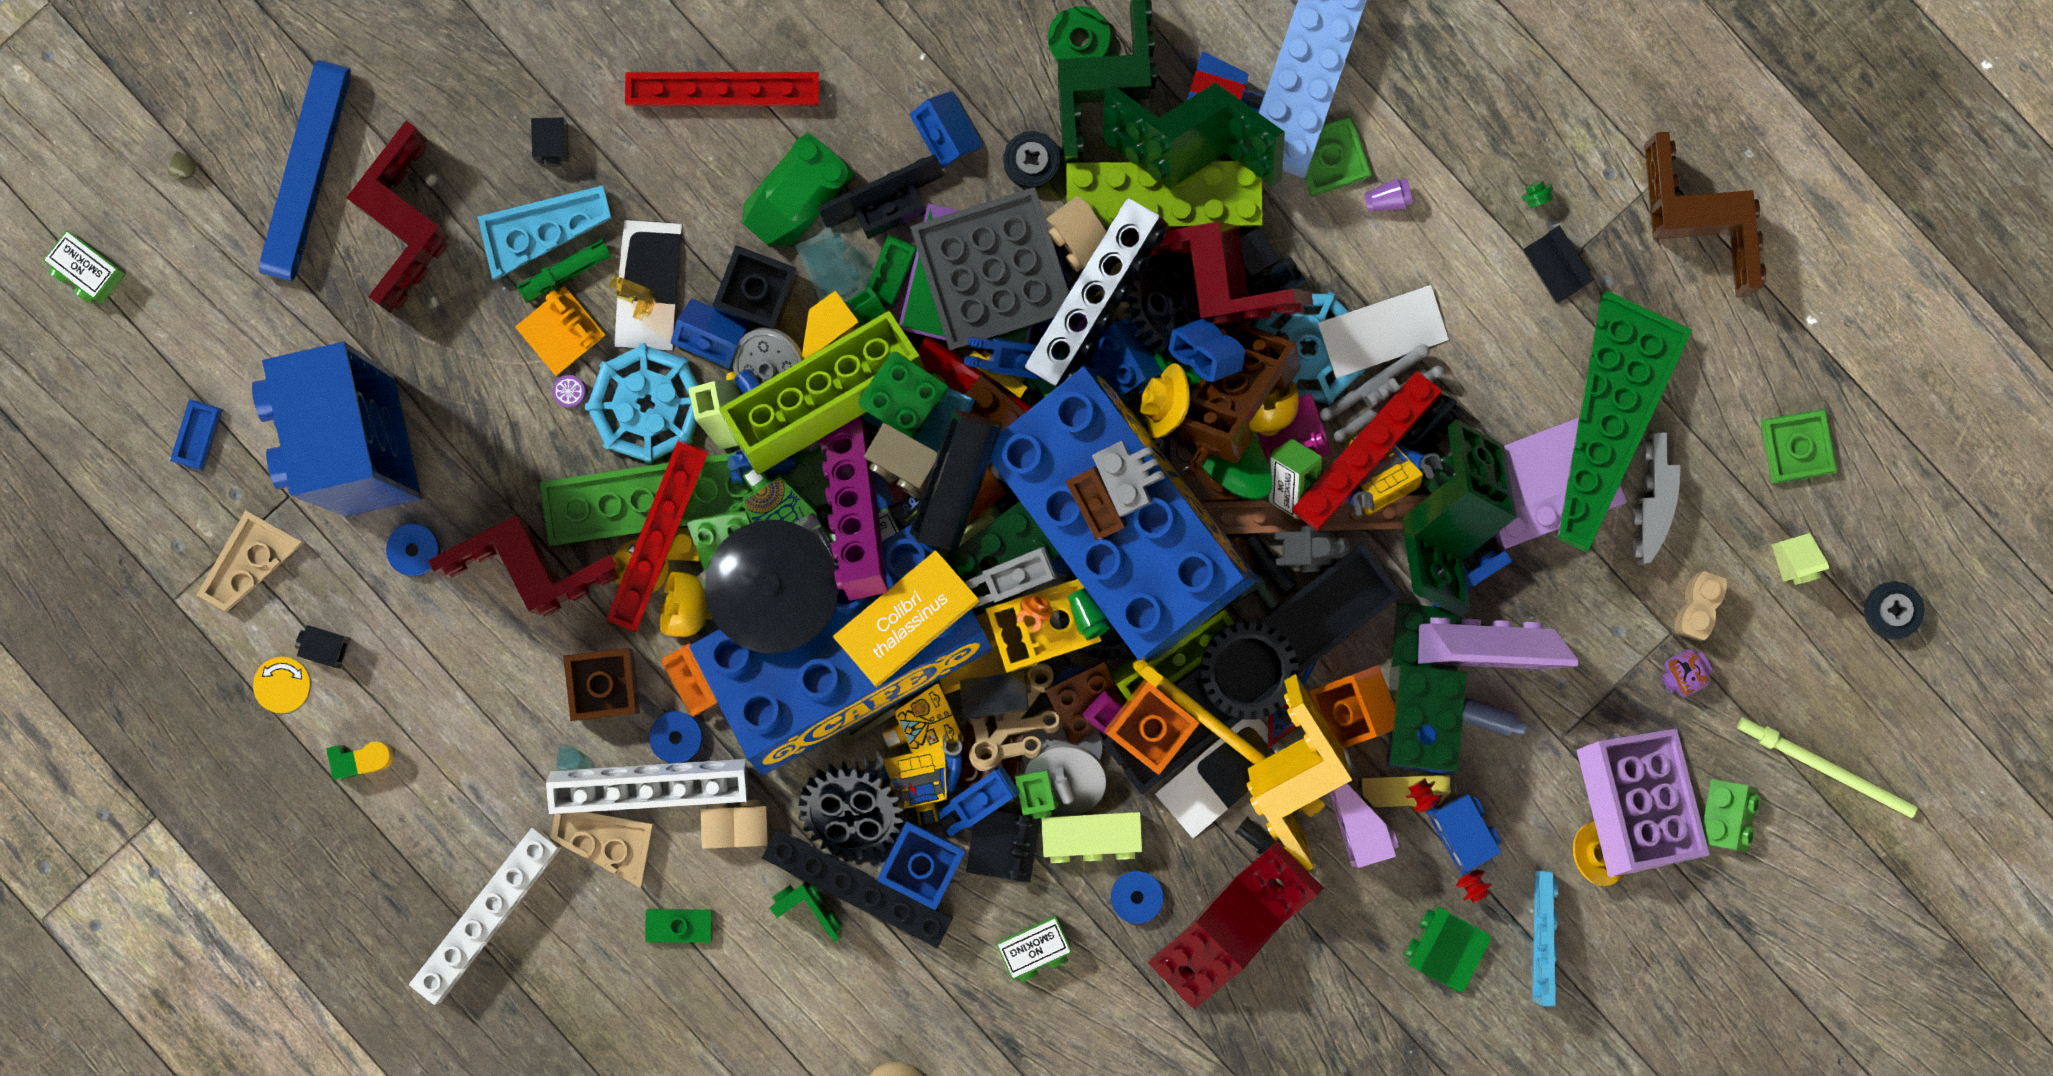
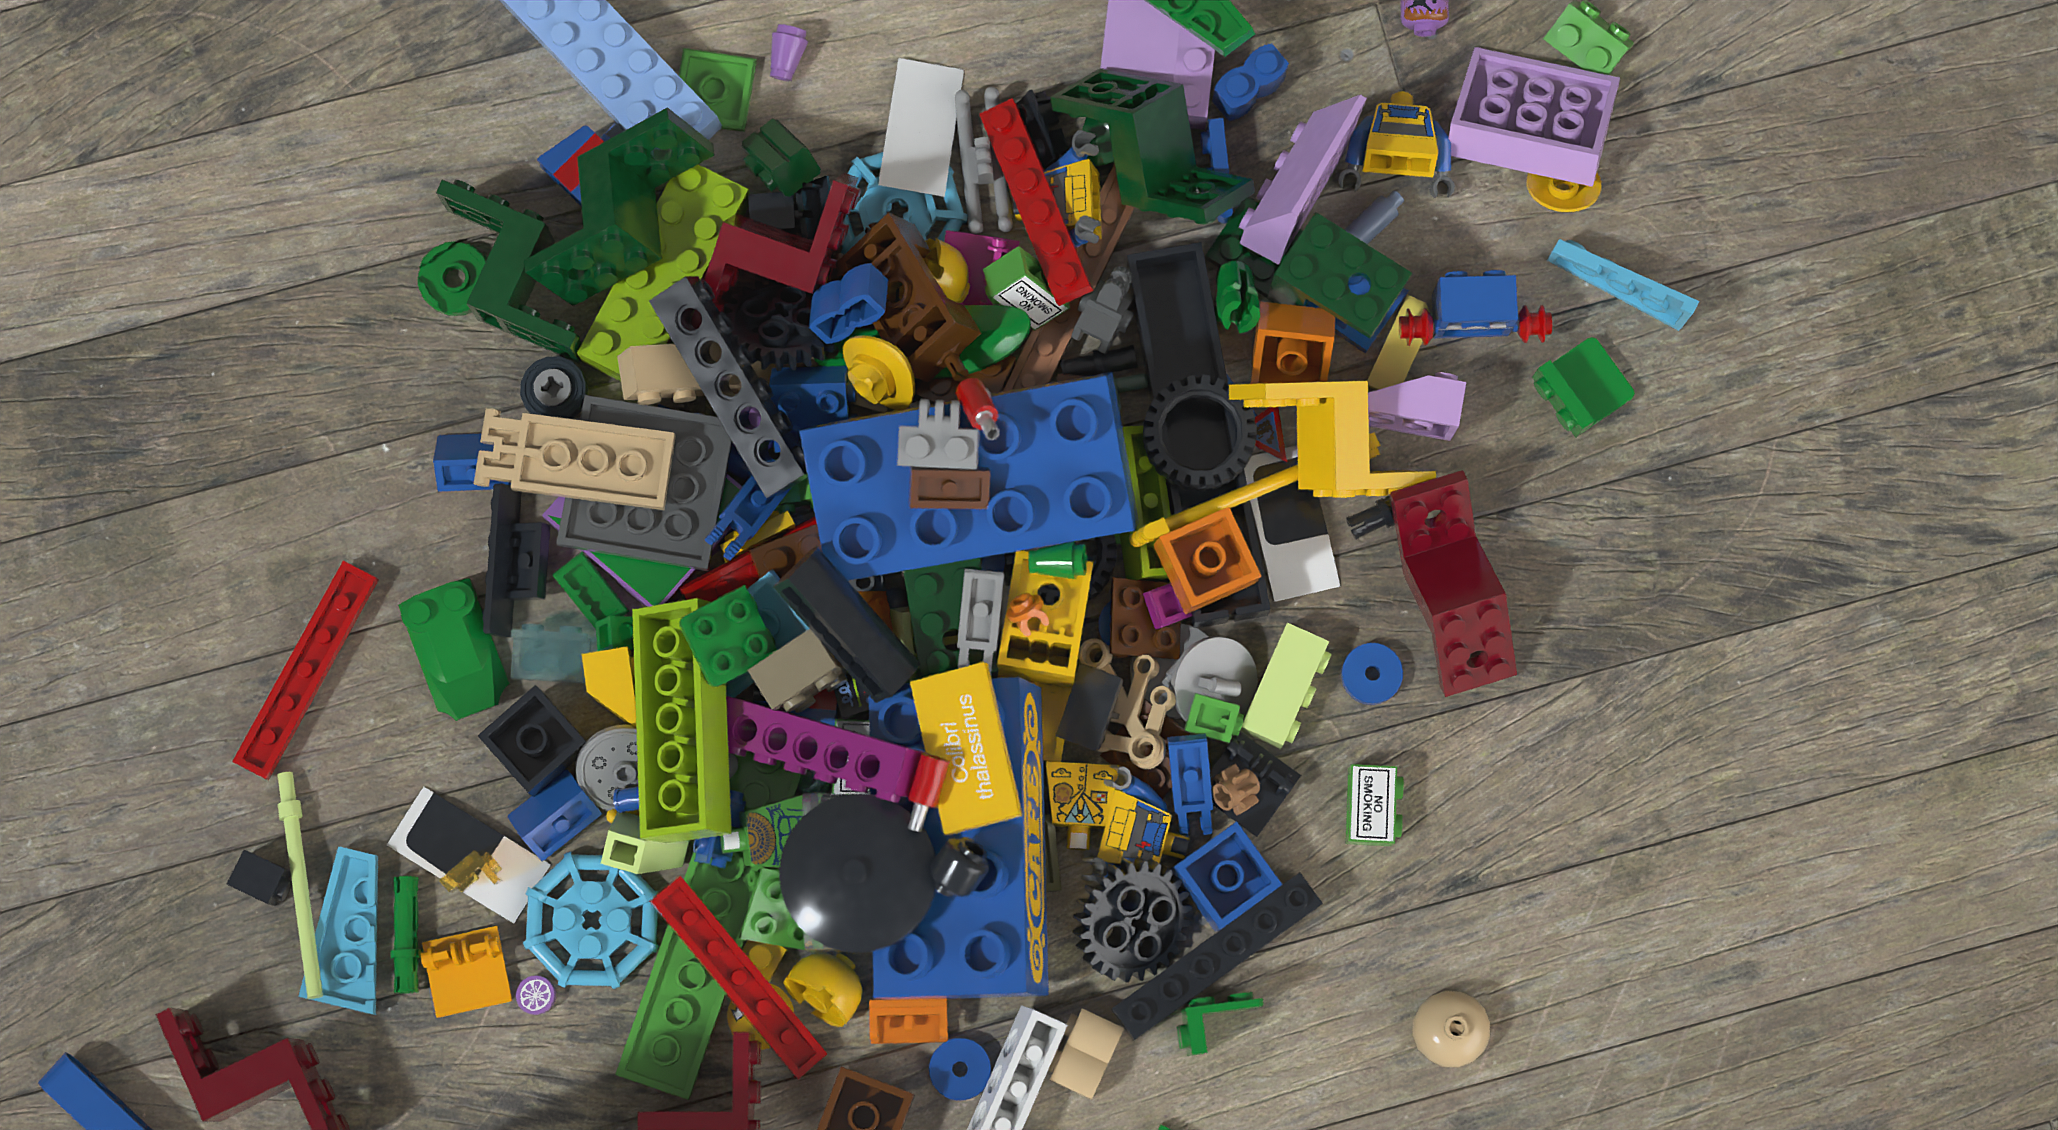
camera: 60 degrees left, 5 degrees down
none -> yellowish green bar [277,772,323,999]
none -> tan hinge [474,409,676,510]
none -> dark green brick [741,118,821,197]
none -> red piece [908,753,950,832]
none -> black head [930,837,989,897]
none -> red piece [956,378,1000,440]
none -> blue brick [1212,44,1289,121]
none -> medium nougat gear [1212,764,1260,815]
none -> green piece [1214,261,1261,333]
none -> torso [1339,91,1455,198]

